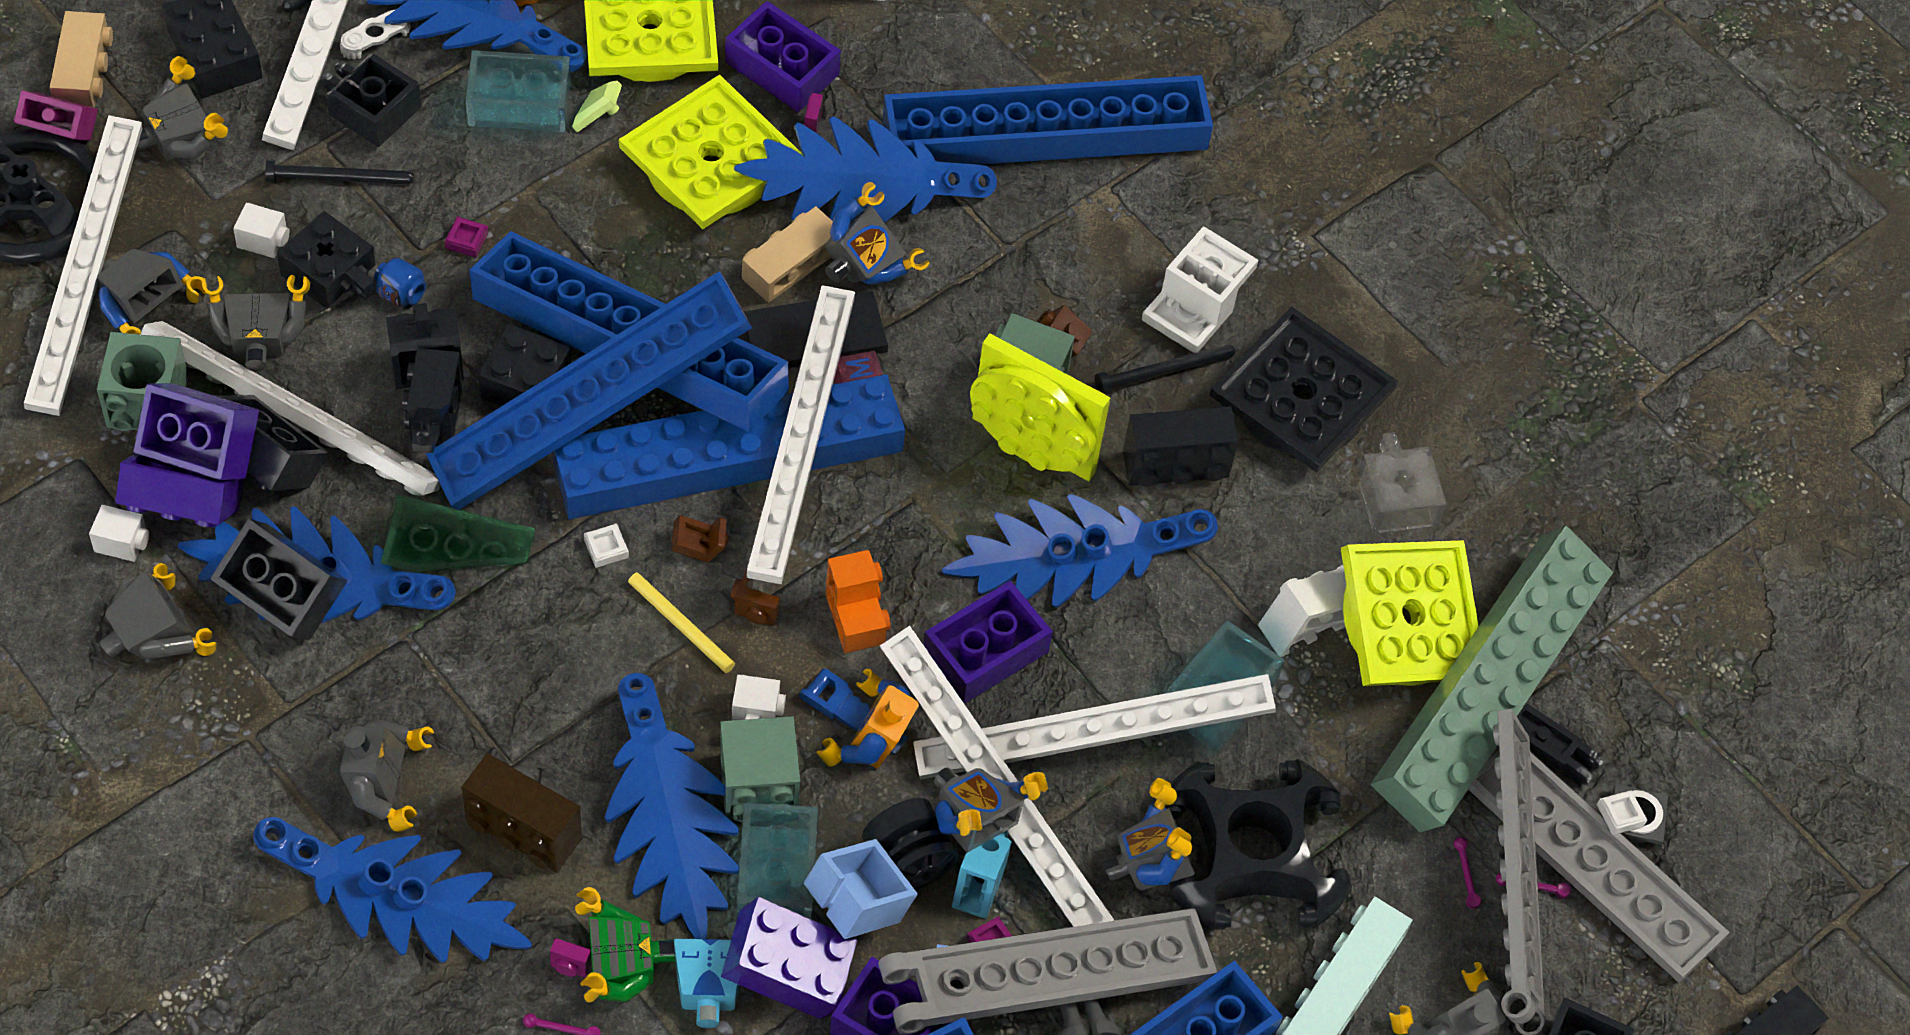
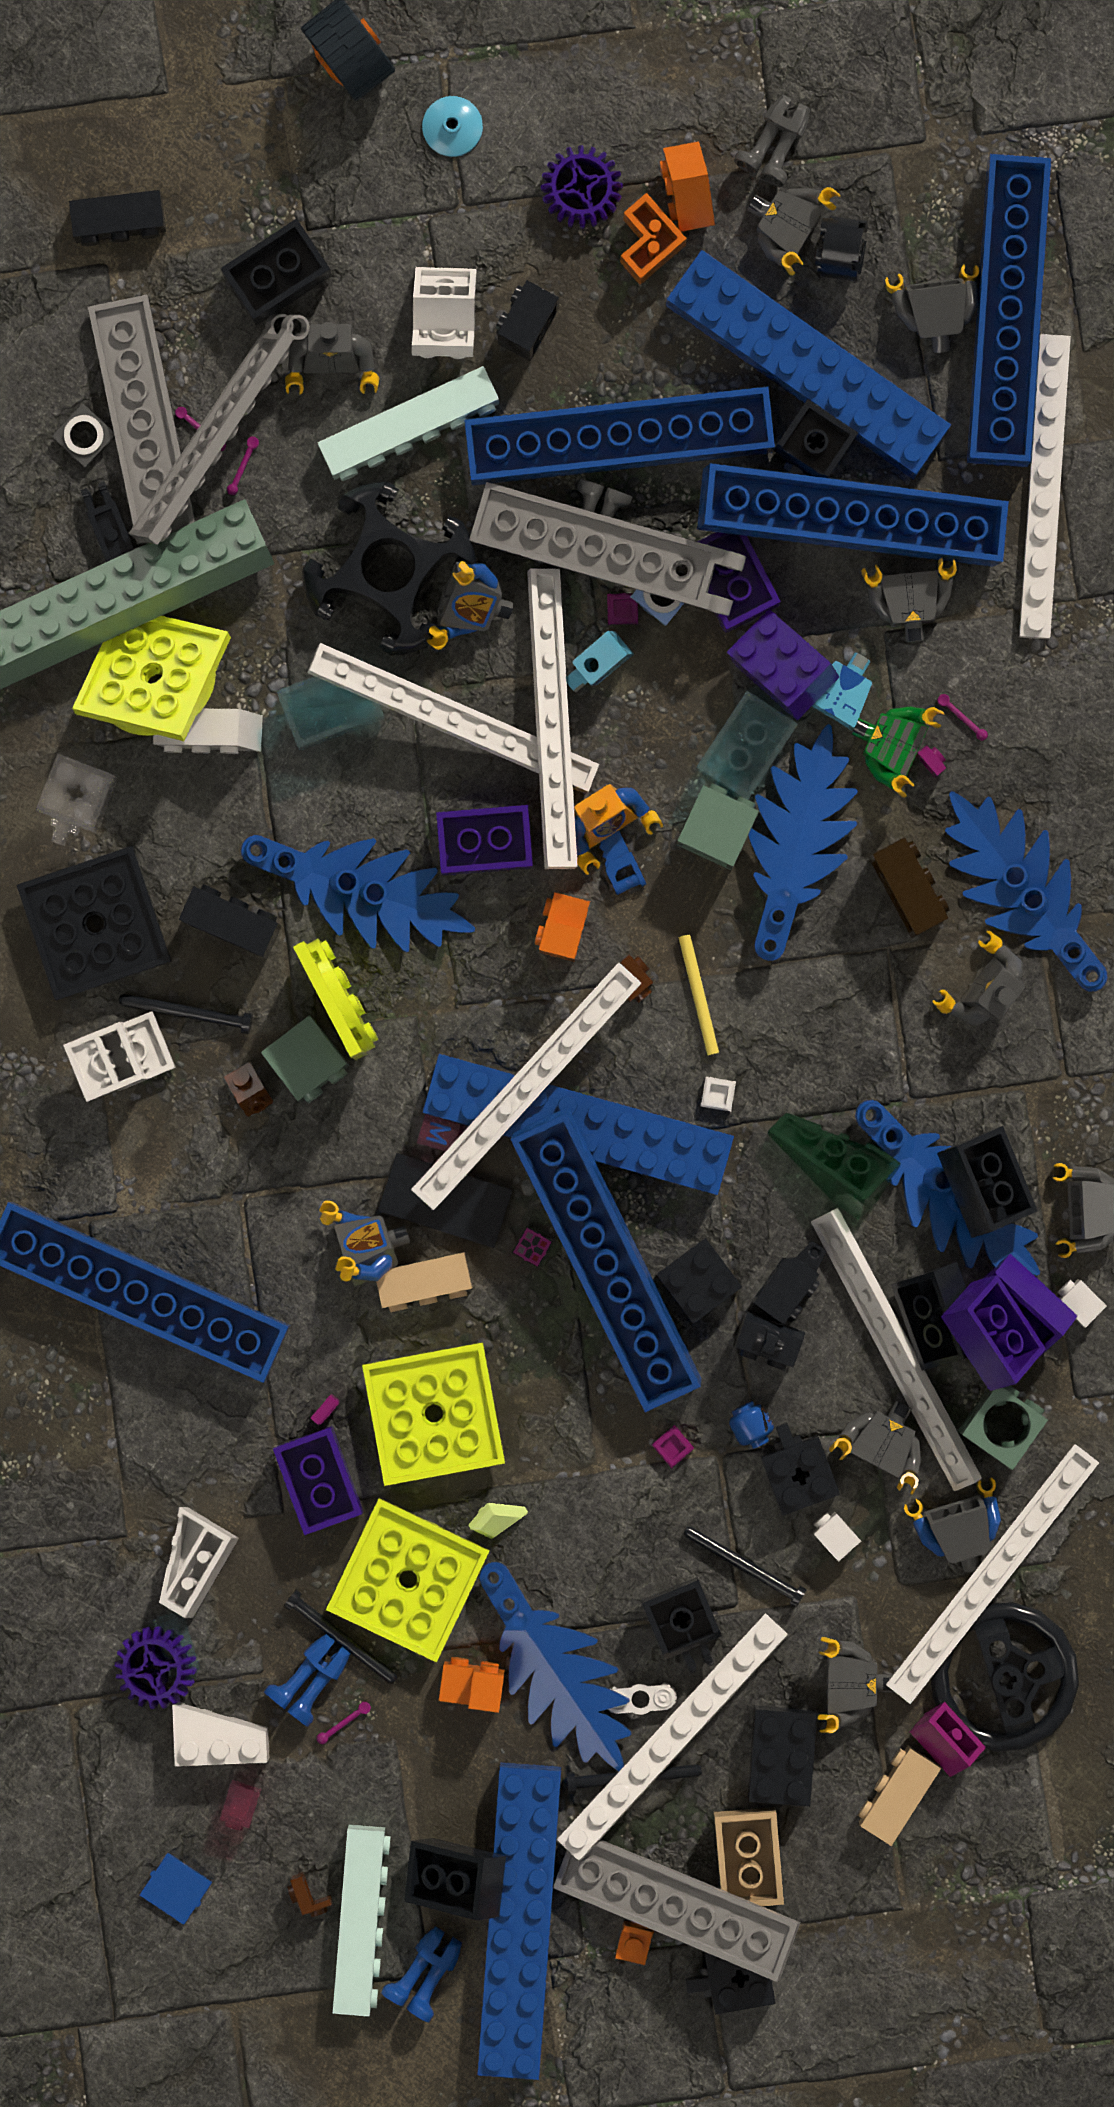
camera: 135 degrees left, 30 degrees up
blue plate [426,271,752,511] -> none
clear light blue brick [466,50,571,132] -> none
reddish brown bracket [671,515,729,563] -> none
white brick [732,675,786,721] -> none
blue plant [734,117,997,222] -> none
light blue piece [803,839,917,939] -> none
black wheel [862,797,959,890] -> none
torso [934,767,1048,853] -> none
white tile [1597,790,1647,835] -> none

